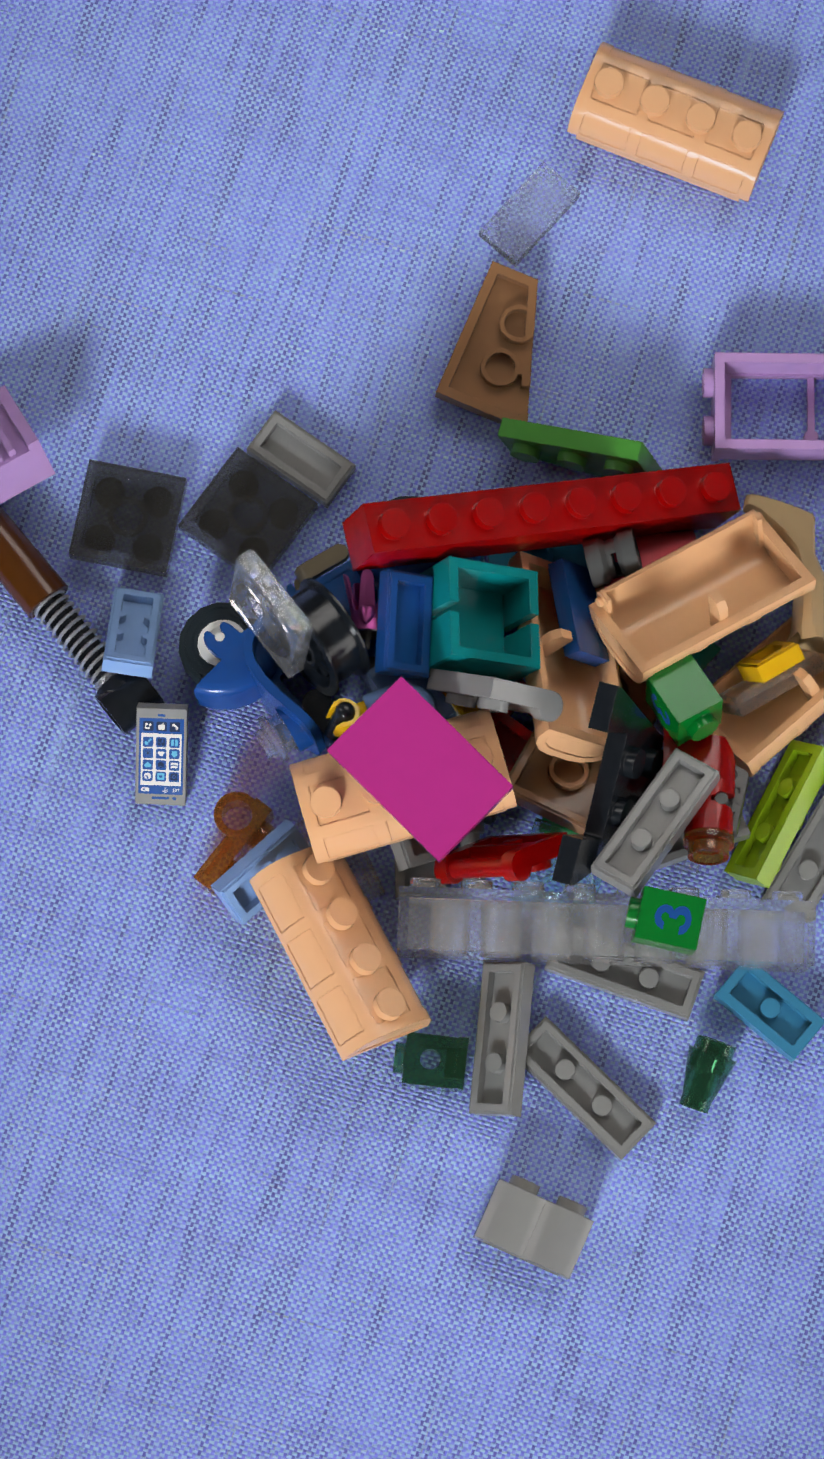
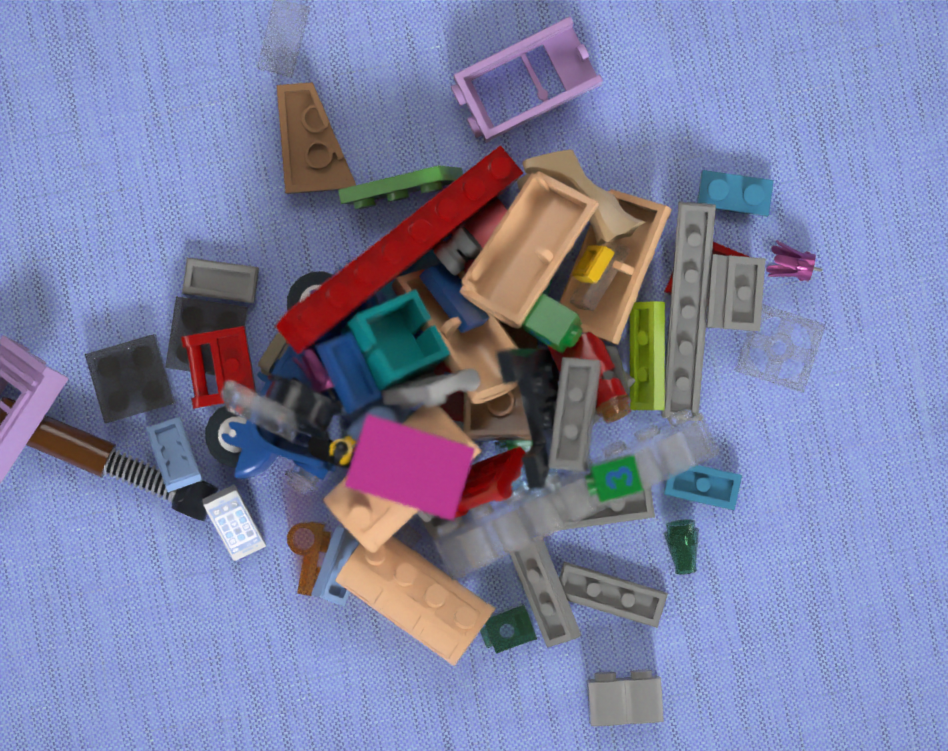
camera: 30 degrees left, 10 degrees up
none -> red plate [181,326,257,409]

